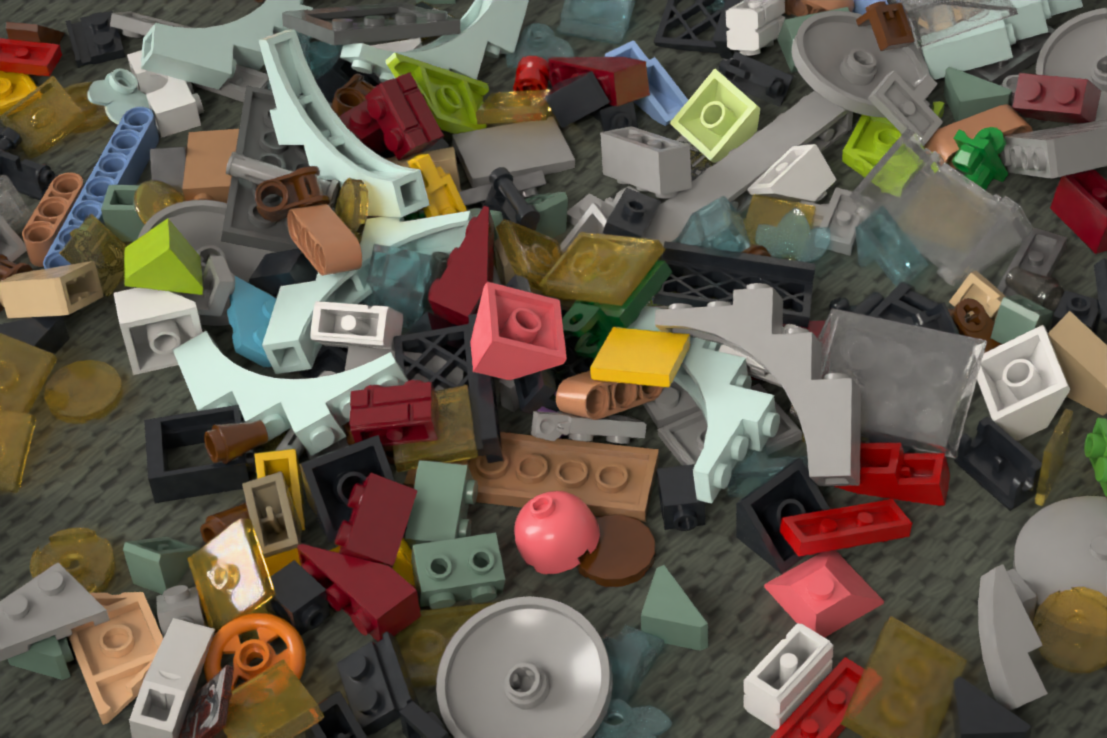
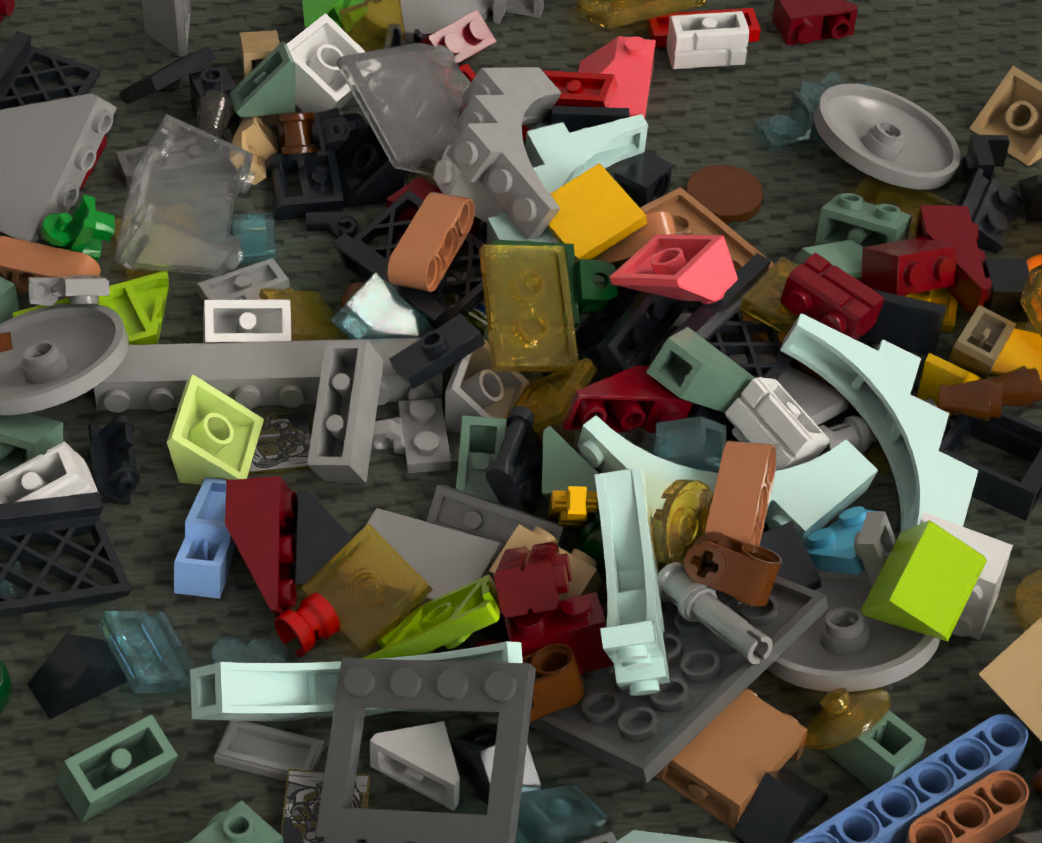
camera: 145 degrees left, 0 degrees up
clear yellow piece [59,214,127,297] -> none
coral cylinder [514,491,600,574] -> none
sand green slope [641,565,708,651] -> none
clear light blue plate [755,207,831,263] -> none
none -> nougat beam [387,192,475,292]
none -> brick [405,10,497,85]
none -> sand green slope [646,327,755,413]

